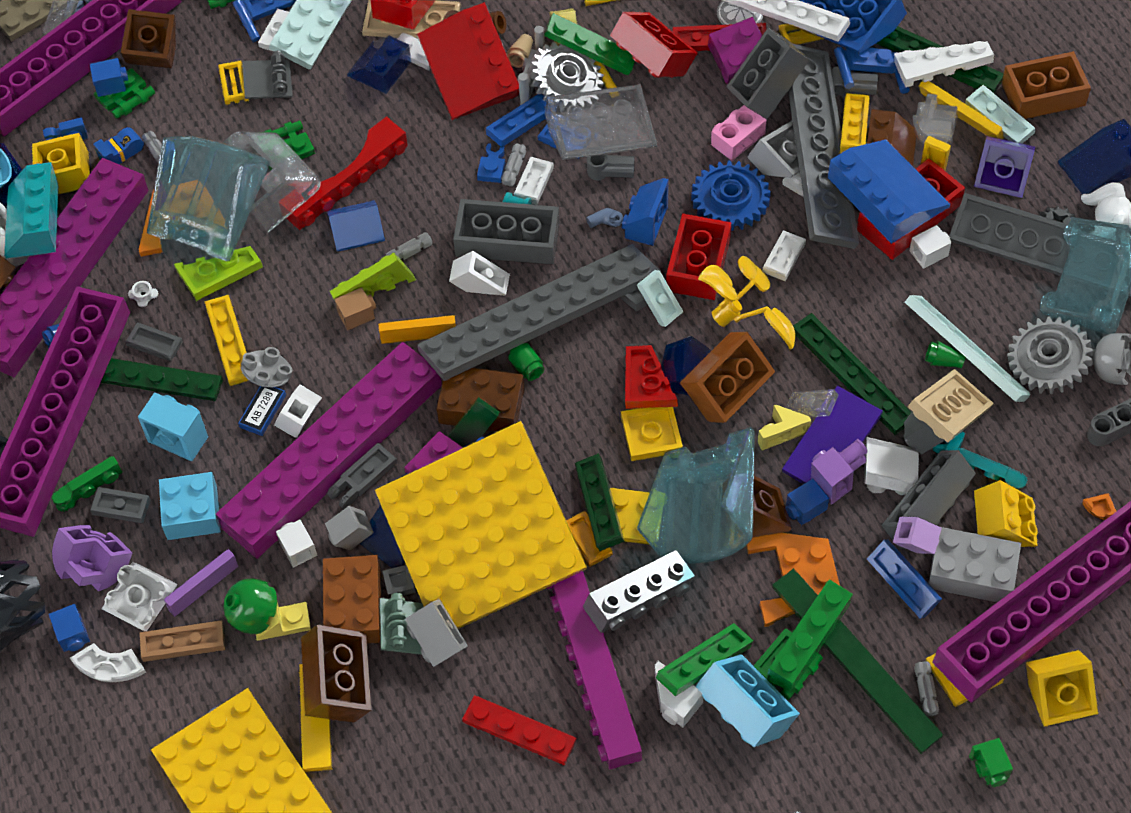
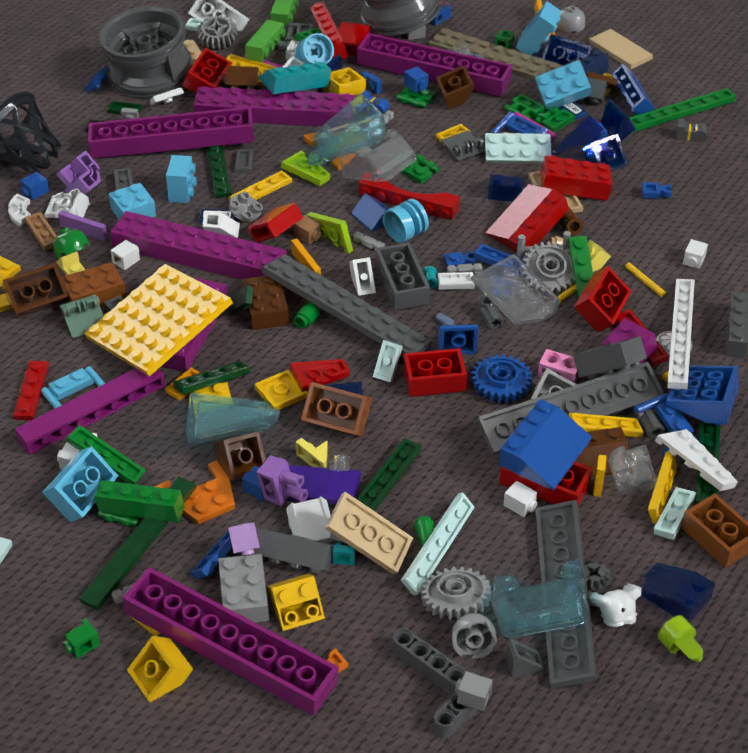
camera: 65 degrees right, 15 degrees down
green hinge [52,456,122,512] -> none
white plate [128,281,158,307] -> none
light grey brick [325,506,374,550] -> none
dark grey hinge [327,443,397,509] -> none
light grey brick [405,599,468,667] -> none
brick [583,551,695,633] -> none
yellow plant [698,256,795,350] -> none
white plate [763,230,806,281] -> none
teal hinge [958,448,1028,489] -> none
slope [974,136,1035,198] -> none
none -> medium azure plate [41,366,105,409]
none -> red brick [247,203,303,242]
none -> medium azure wheel [383,199,429,244]

